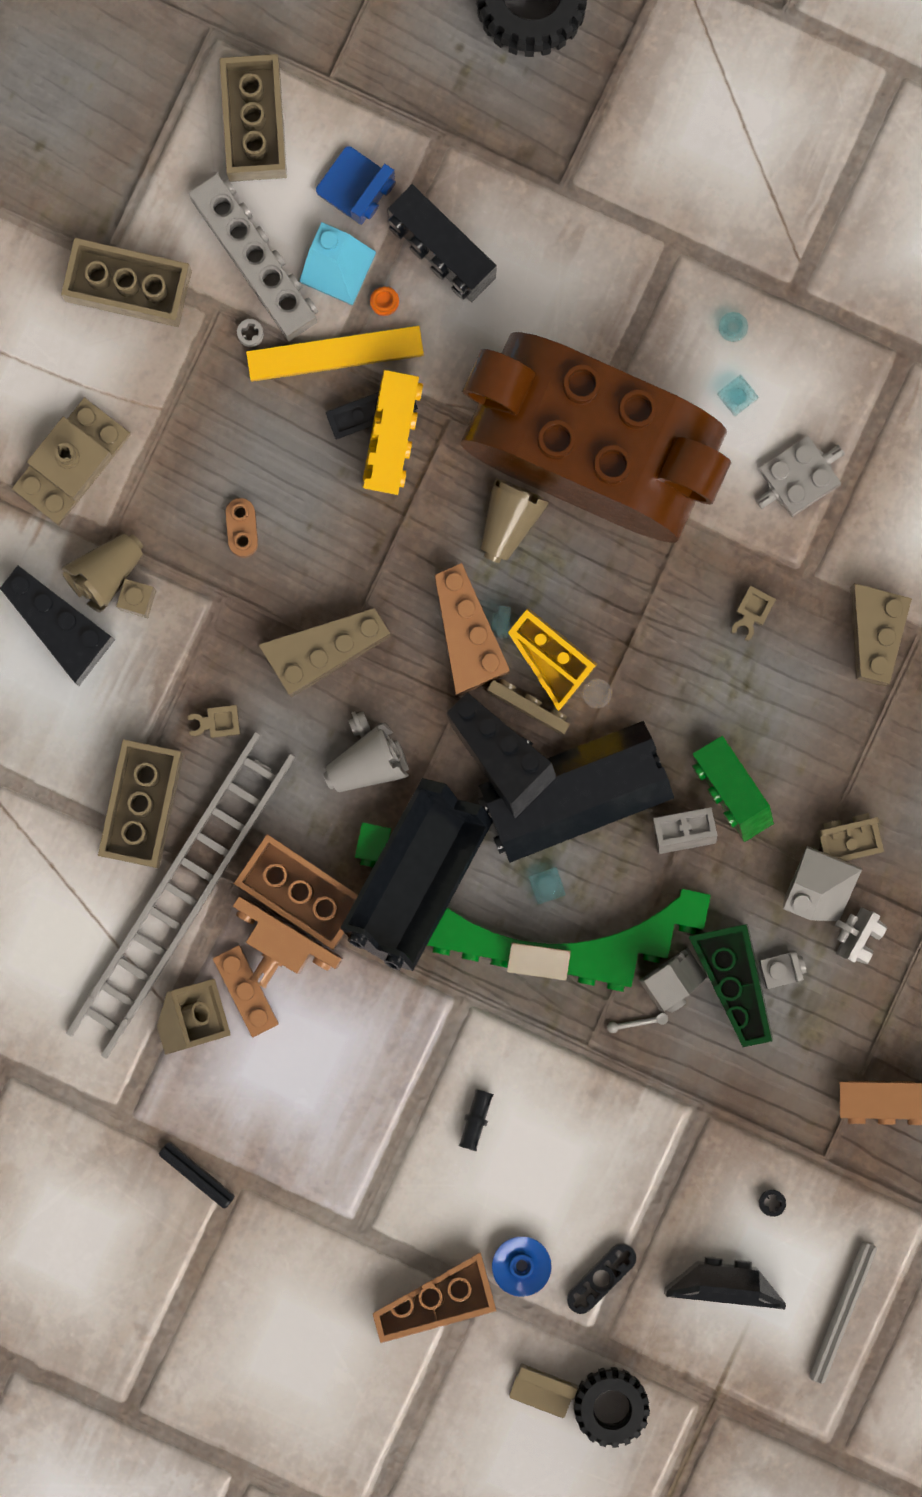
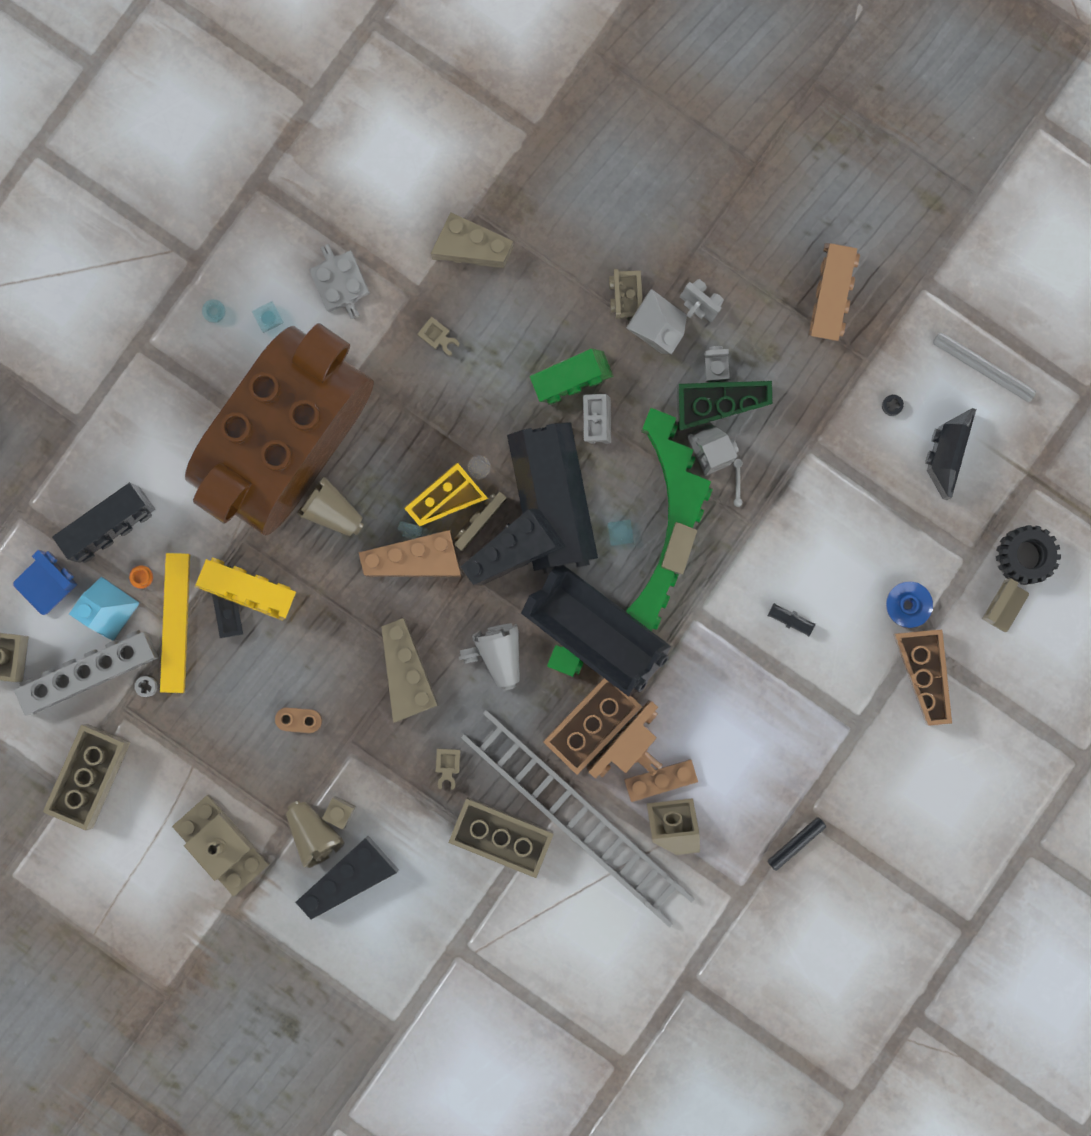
camera: 80 degrees left, 0 degrees up
black beam [567,1243,636,1314] -> none

